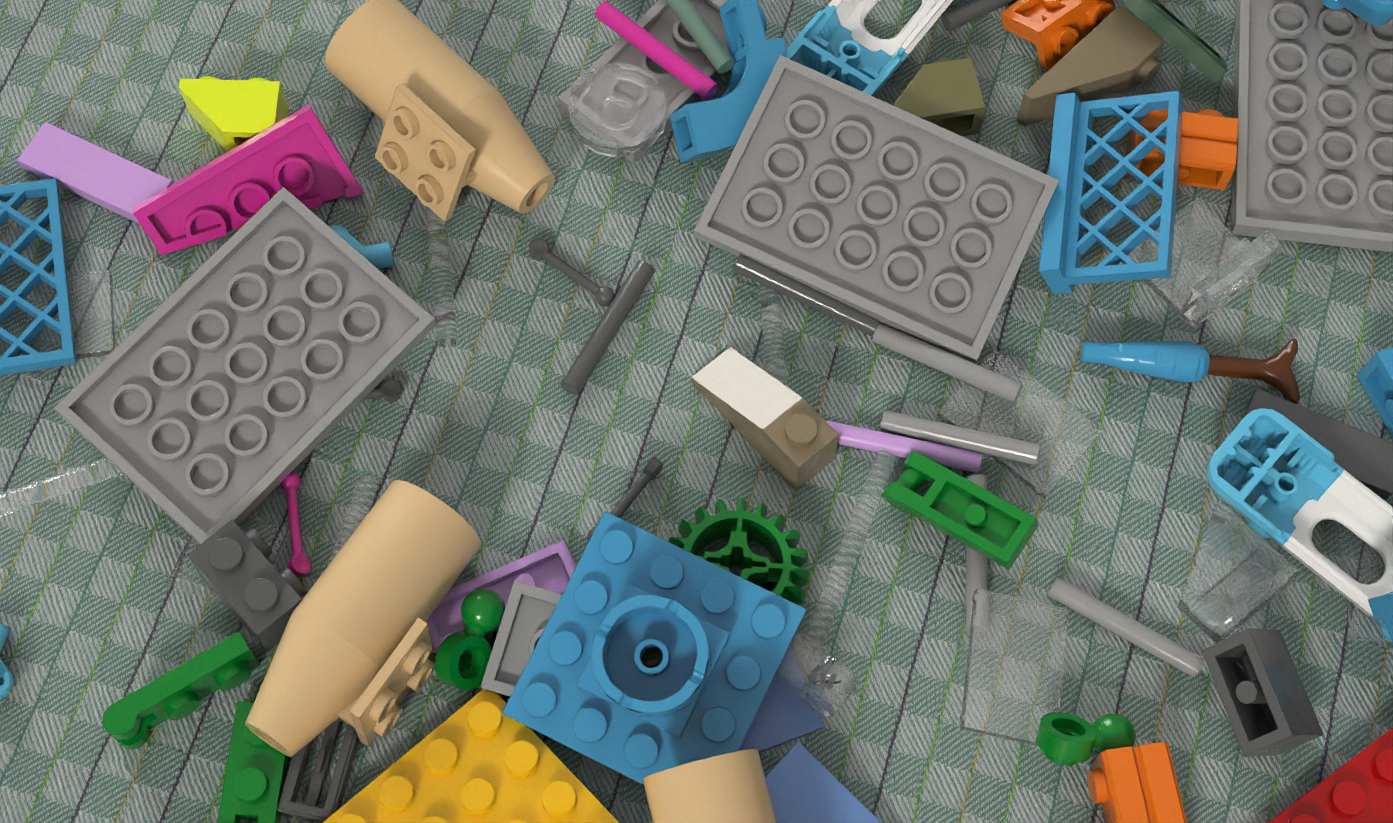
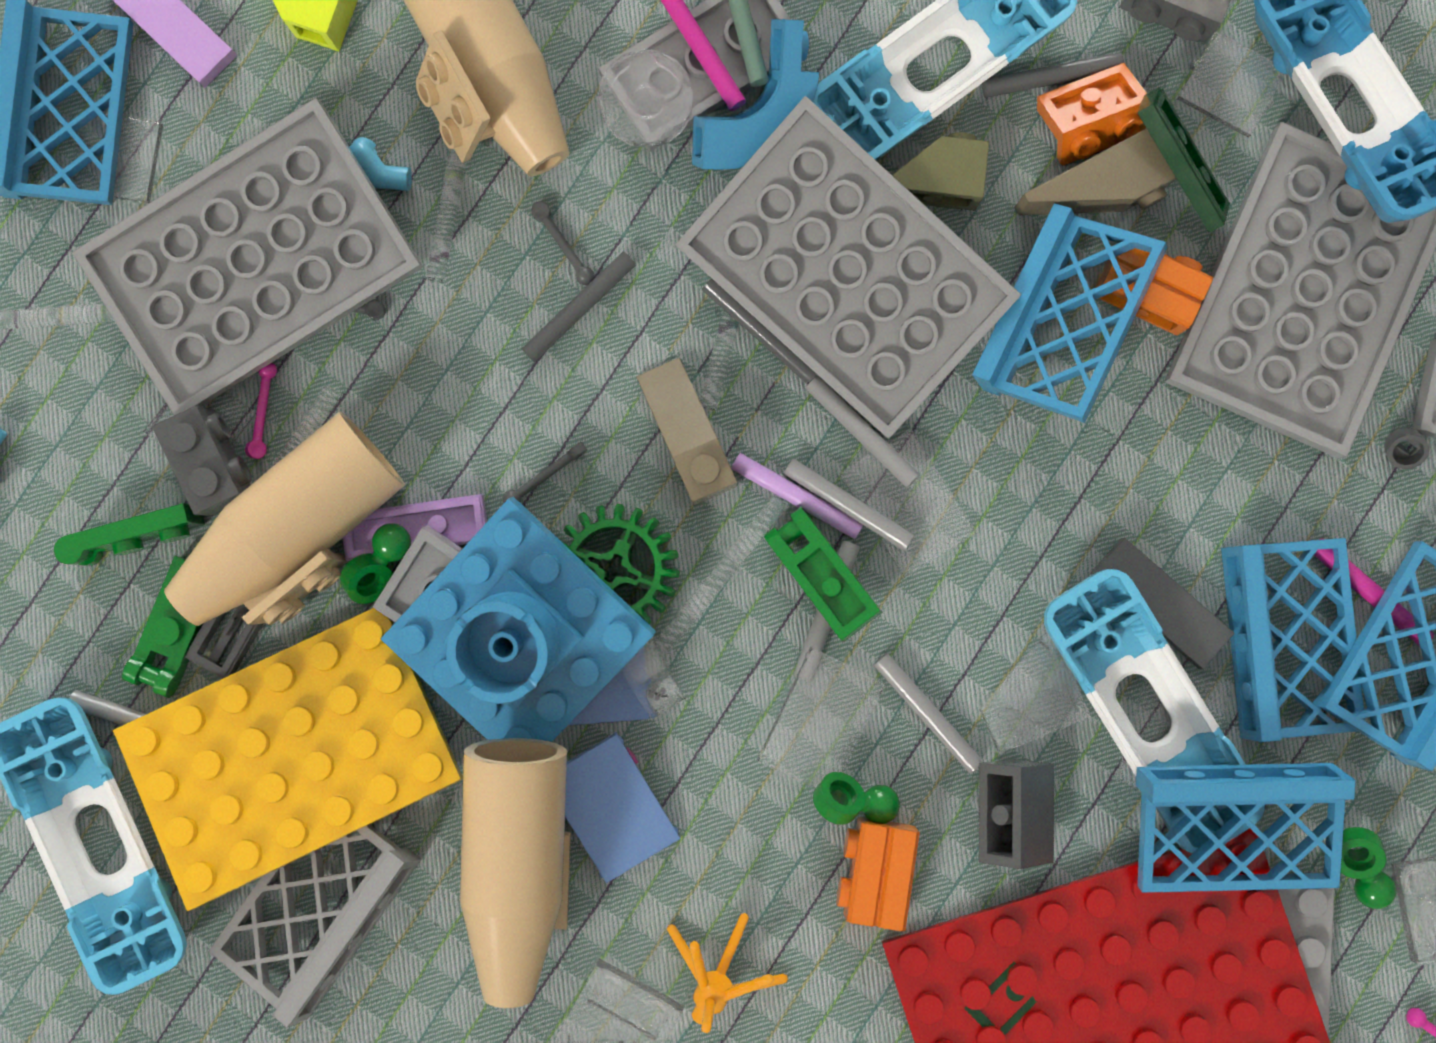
camera: 20 degrees right, 20 degrees up
dark pink wing [133,104,364,255] -> none
dark azure piece [1080,339,1300,404] -> none
clear bracket [1127,200,1282,329] -> none

